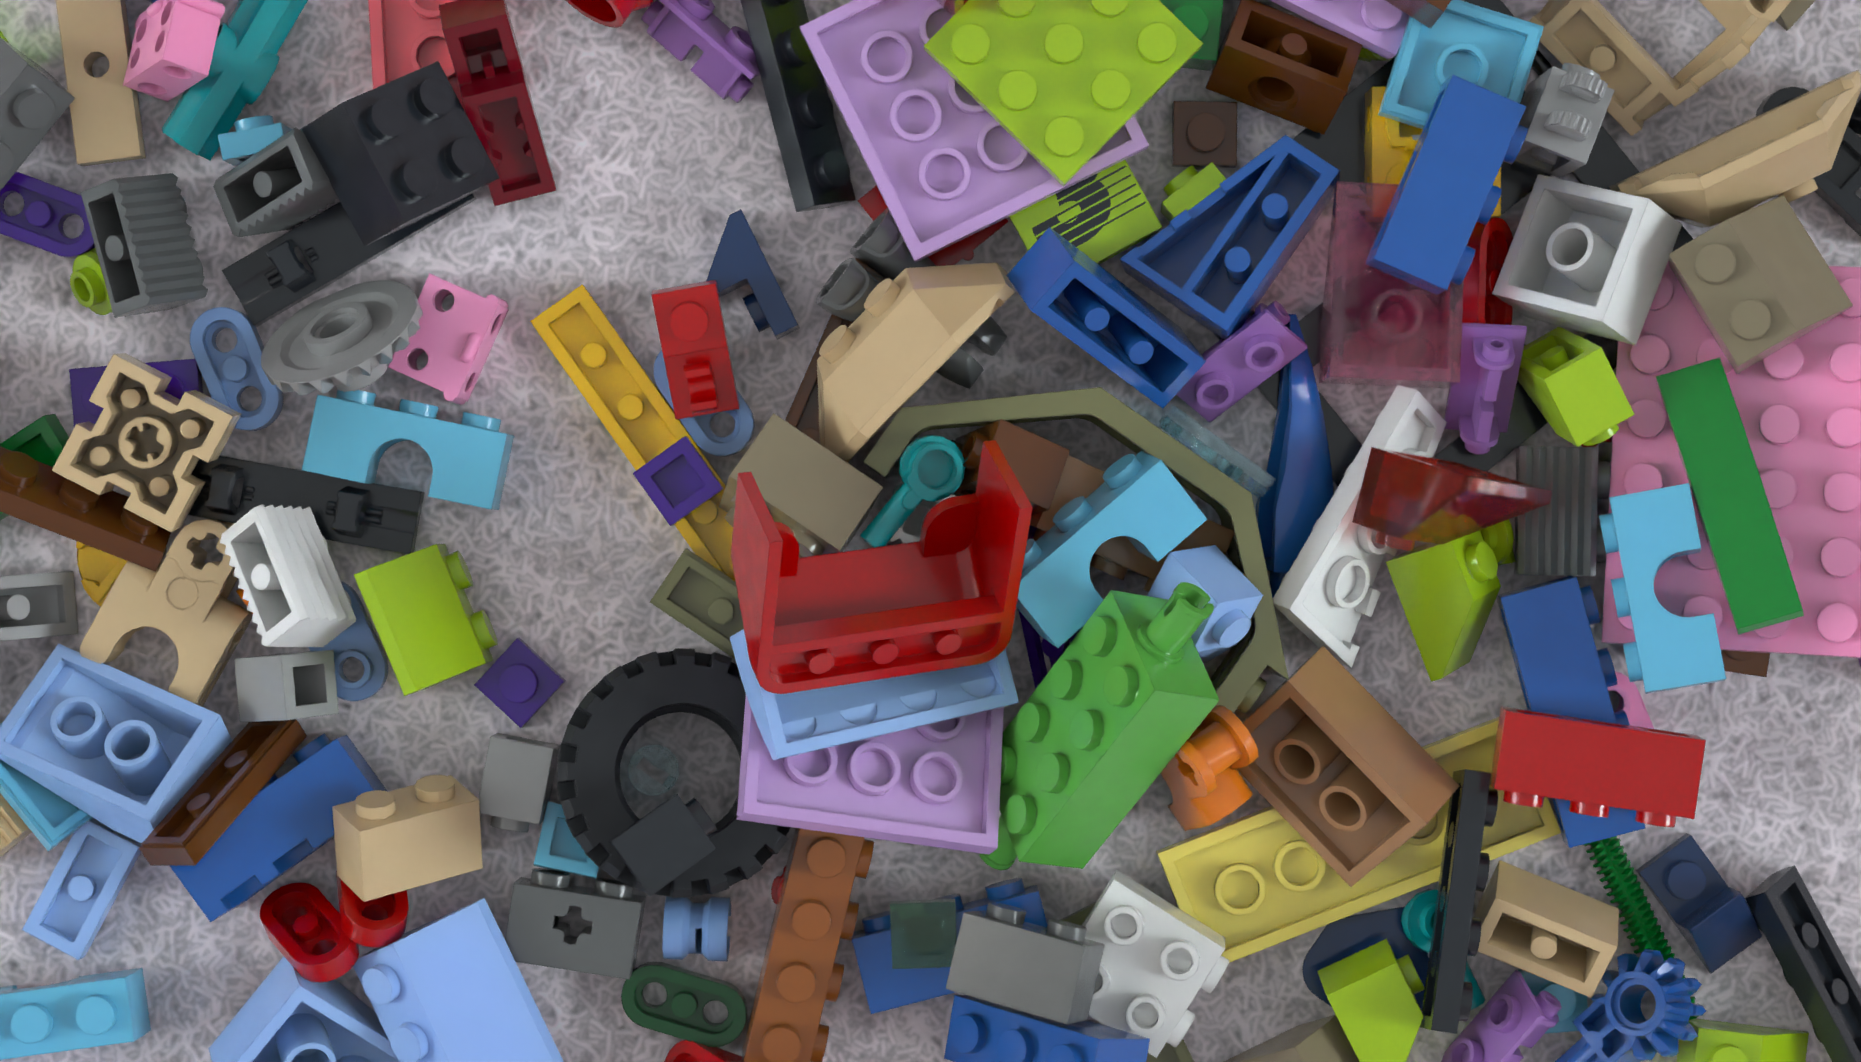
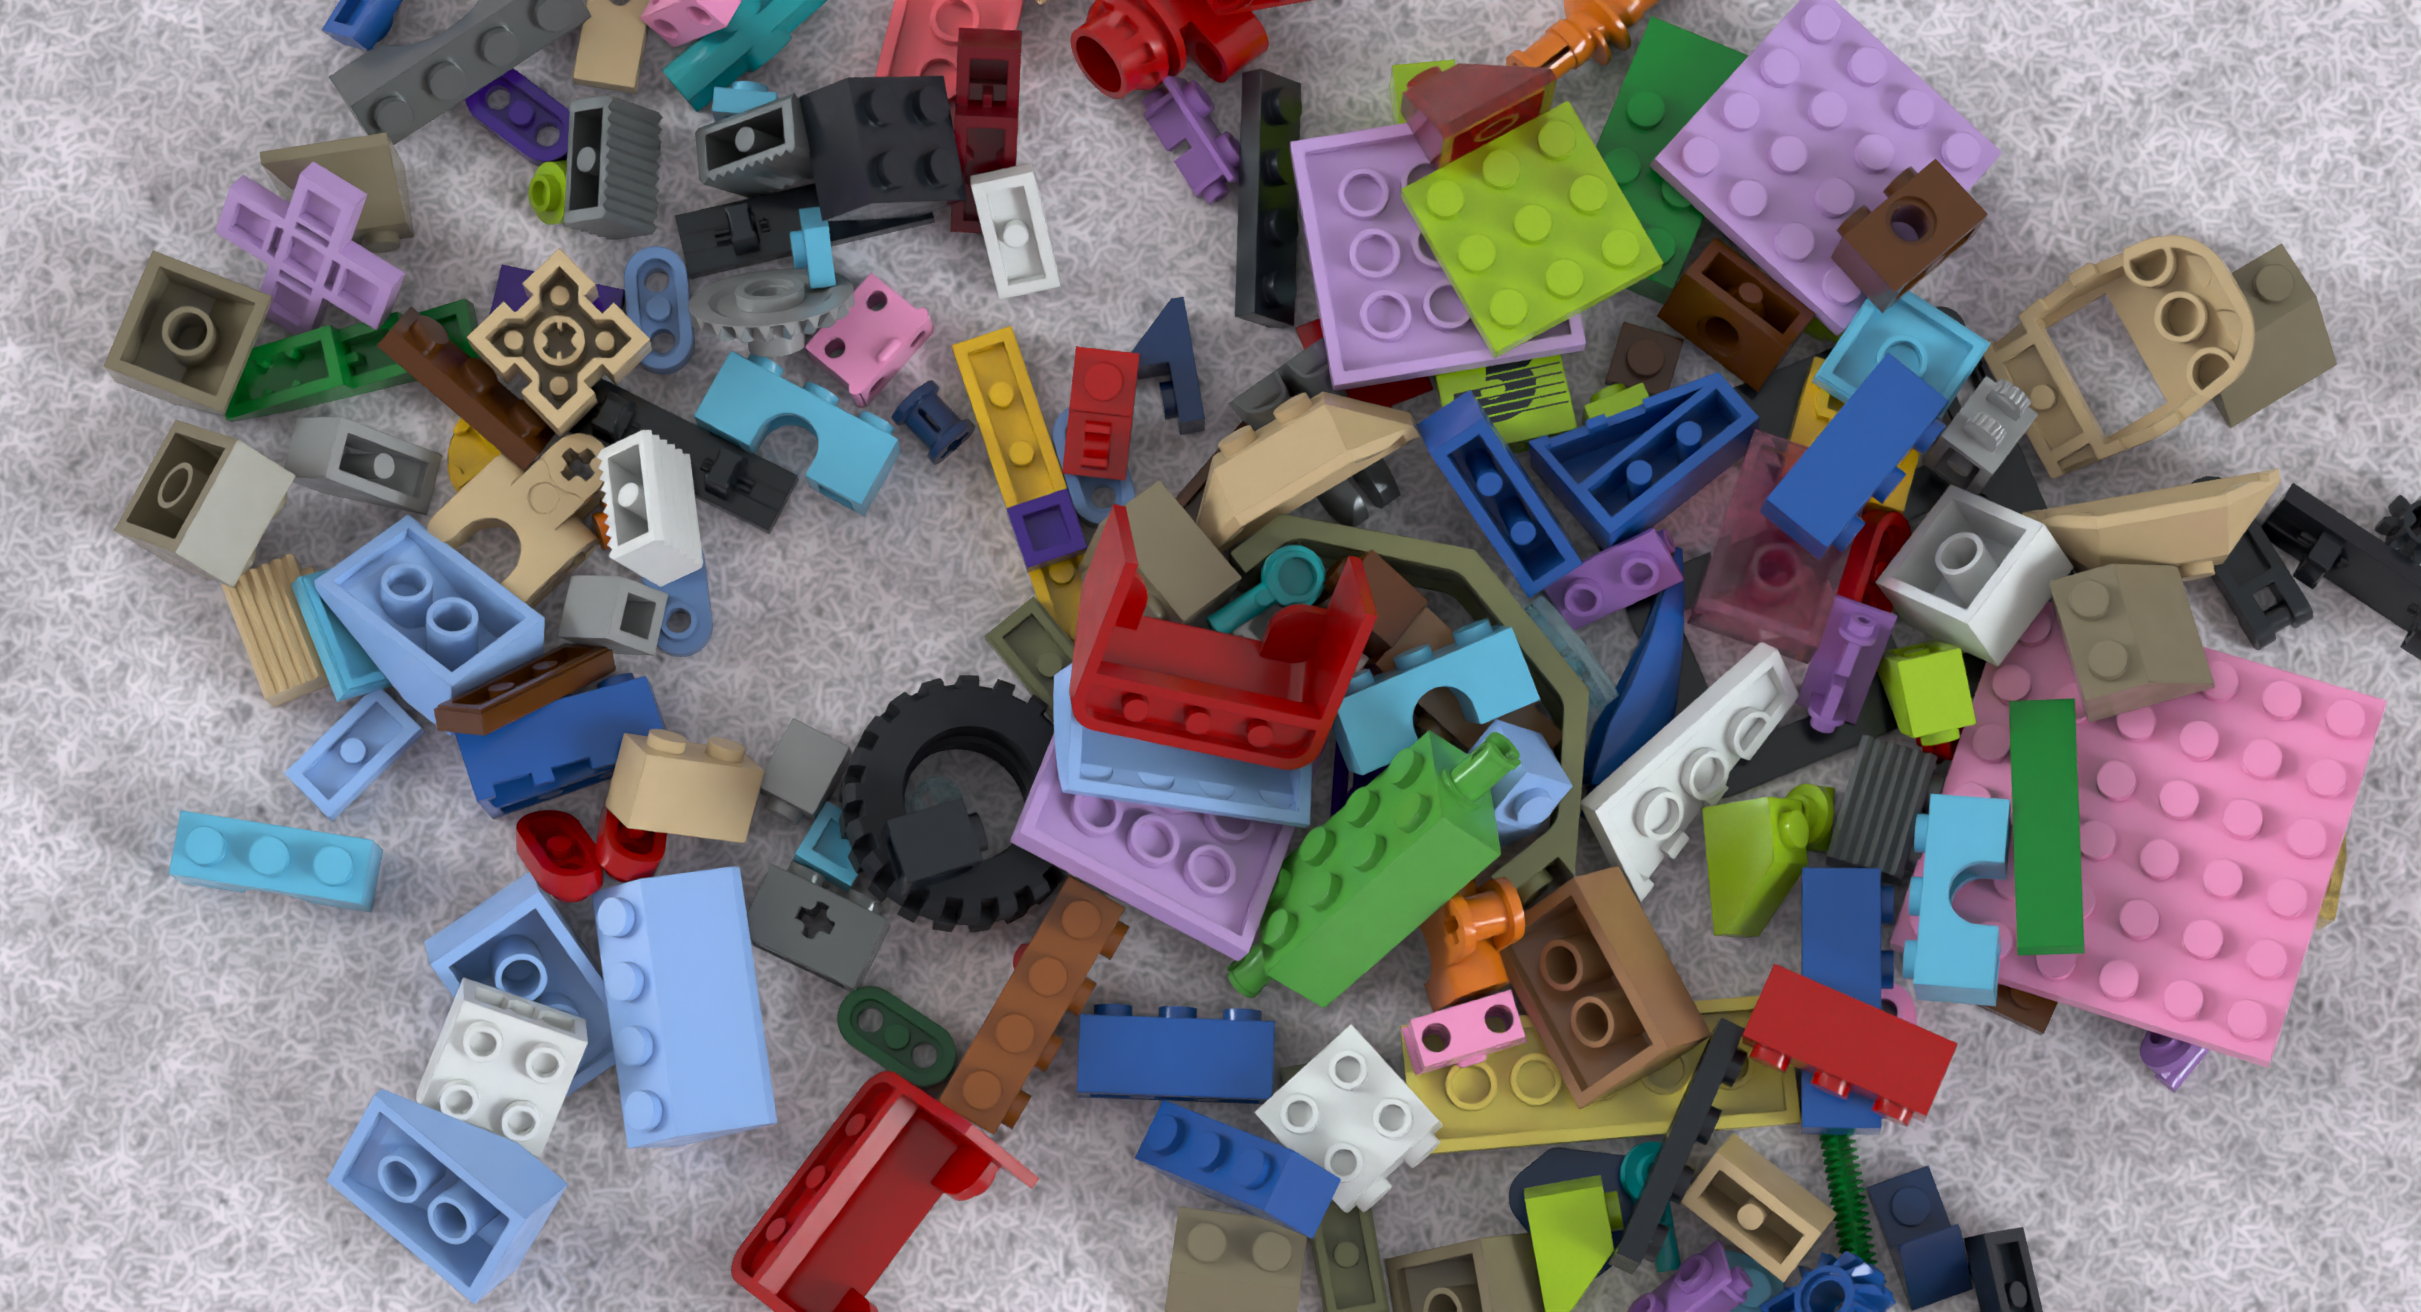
camera: 15 degrees right, 10 degrees down
lime slope [354,544,498,696] -> none
dark purple plate [474,637,566,728] -> none
medium blue wheel [662,896,731,962] -> none
plate [890,899,957,969] -> none
dark grey brick [945,902,1105,1024] -> none
clear red slope [1352,447,1552,551] -> none
none -> medium azure plate [790,207,836,289]
none -> dark blue bush [891,380,975,465]
none -> white plate [970,163,1061,300]
none -> bright pink piece [1401,990,1527,1076]

